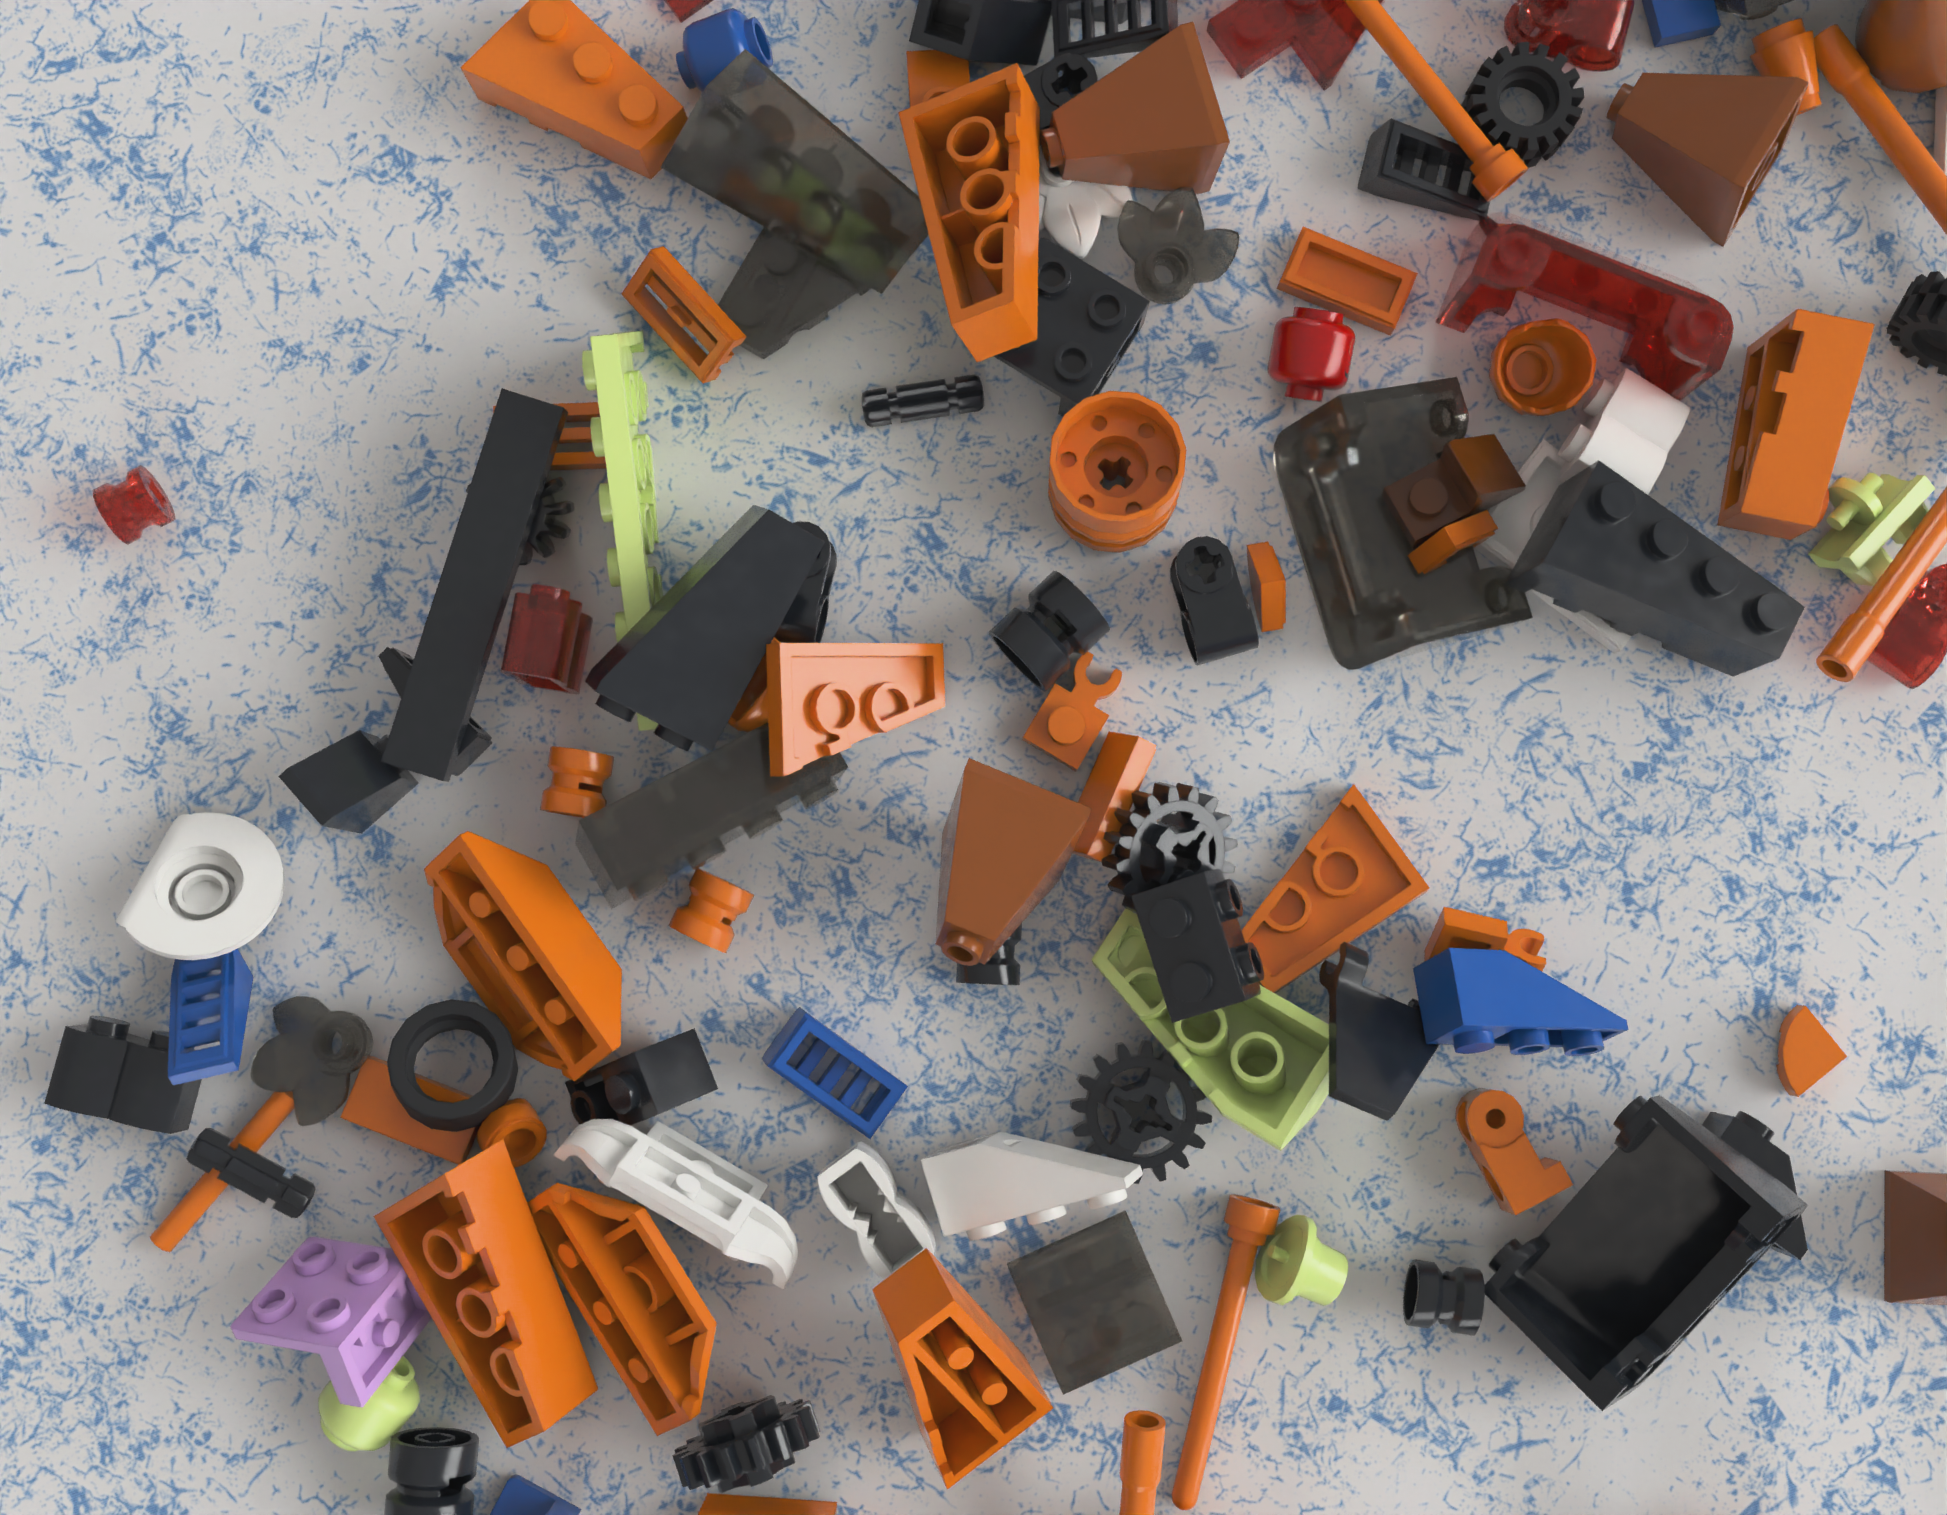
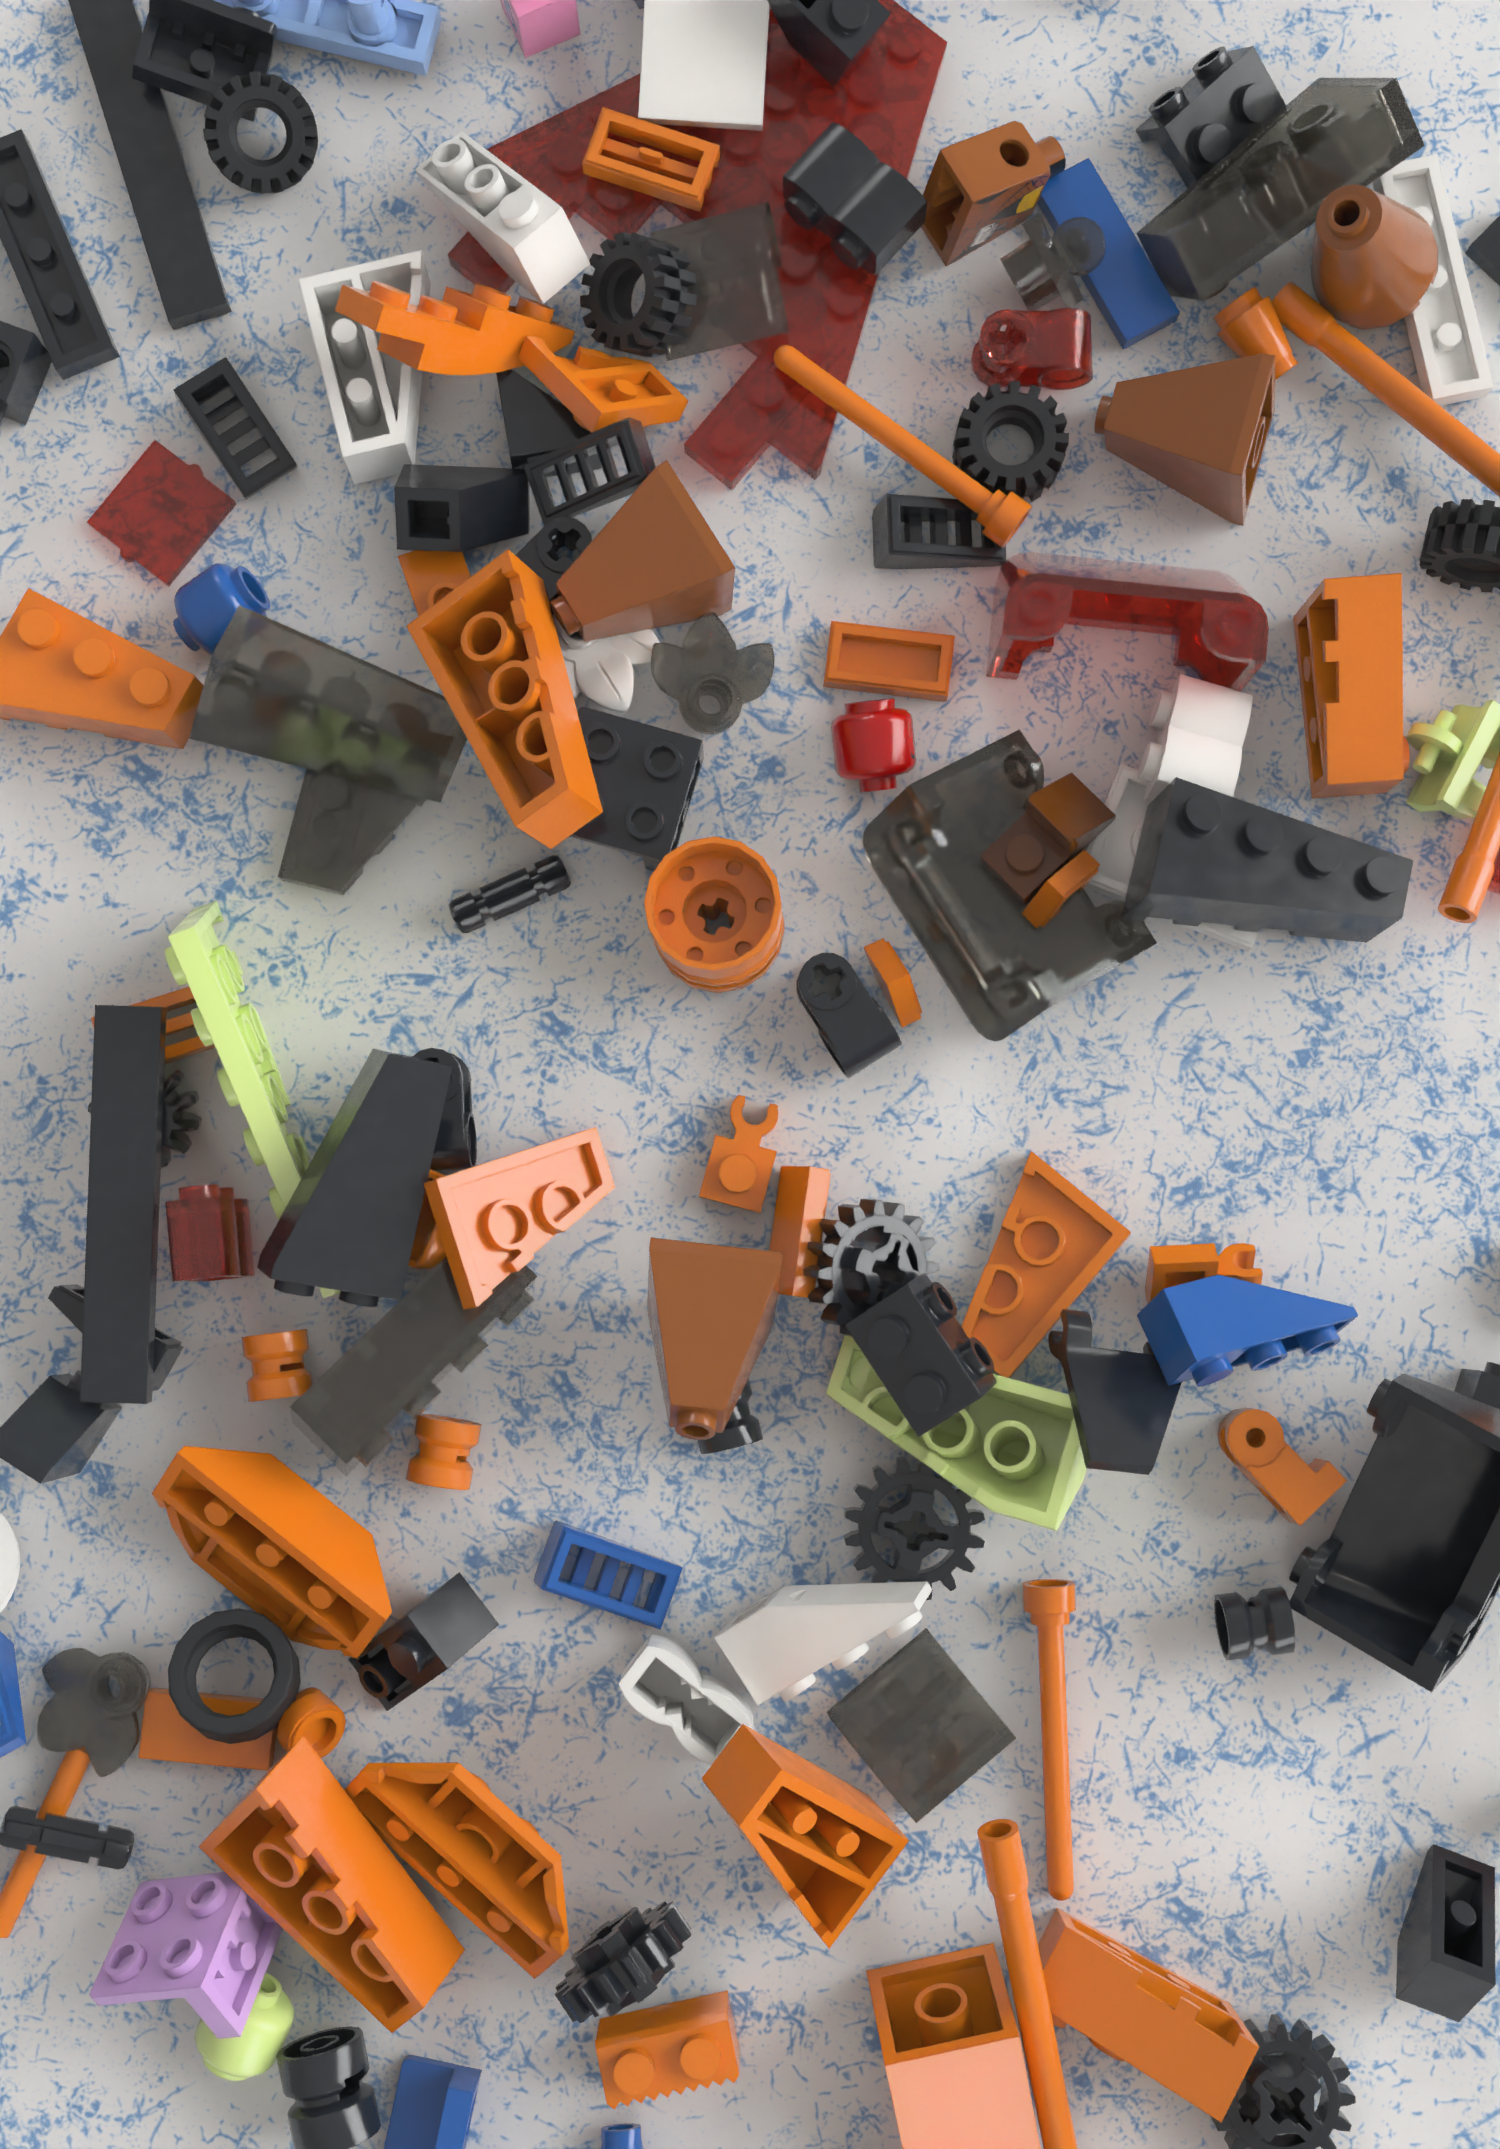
camera: 15 degrees left, 0 degrees up
white plate [553,1119,798,1290] -> none
orange tile [621,246,747,384] -> none
black wheel [989,571,1110,692] -> none
yellowish green piece [1255,1214,1348,1306] -> none
orange hair [1489,318,1597,416] -> none

